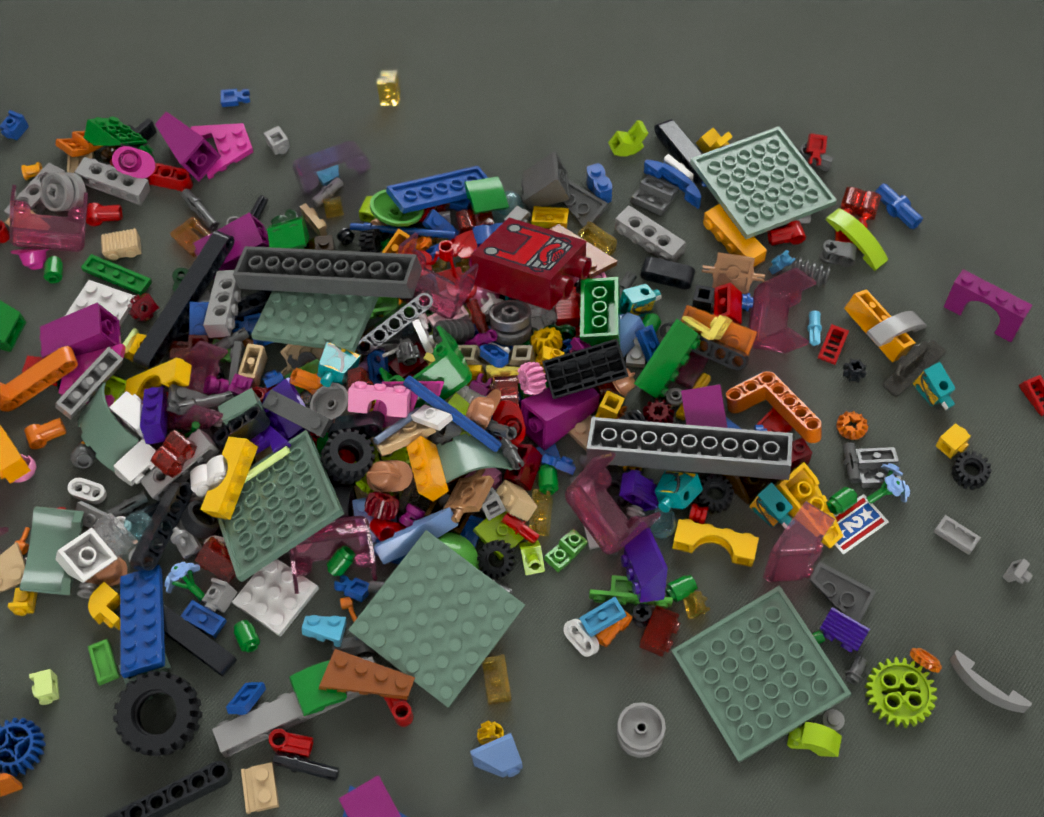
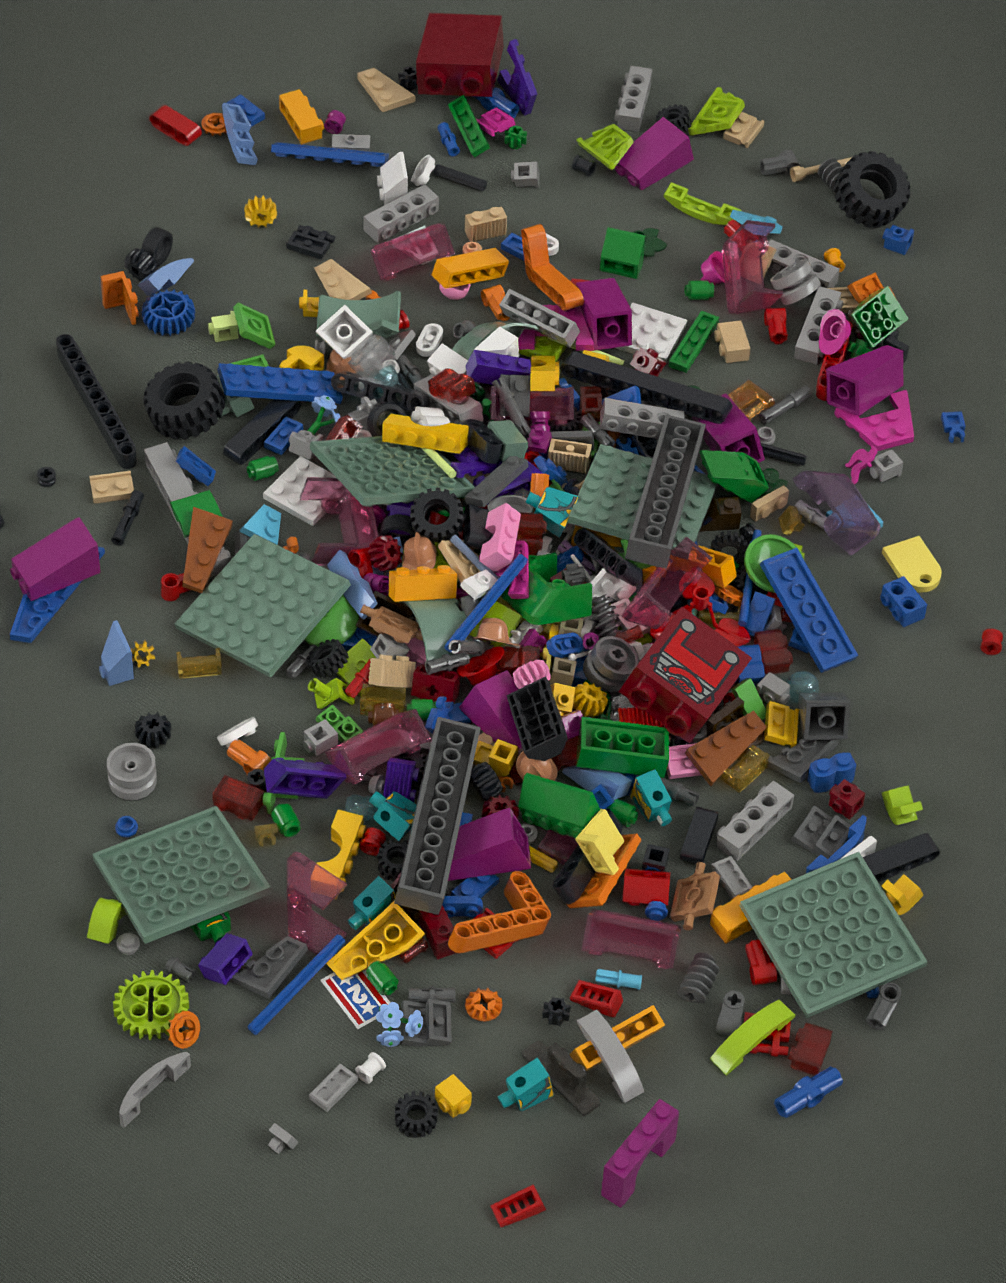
camera: 85 degrees right, 10 degrees down
red piece [269,729,314,757] -> none
green brick [326,545,355,576] -> none
blue plate [334,575,370,602] -> none
clear yellow hinge [376,70,401,106] -> none
green slope [464,176,509,215] -> none
dark azure plate [579,597,627,637] -> none
dark azure plate [768,250,796,275] -> none
red plate [806,133,828,166] -> none
none -> blue plate [115,816,138,837]
none -> black gear [134,712,172,749]
none -> bright green plate [233,302,276,349]
none -> blue axle [248,934,346,1035]
none -> light grey brick [303,719,338,756]
none -> white bush [355,1052,386,1084]
none -> reddish brown head [368,703,399,731]
none -> light grey plate [711,856,752,899]
none -> dark red brick [829,779,866,820]
none -> dark pink piece [845,445,878,485]
none -> blue brick [880,576,927,627]
none -> light yellow tile [882,536,942,592]
none -> red wheel [980,628,1003,655]

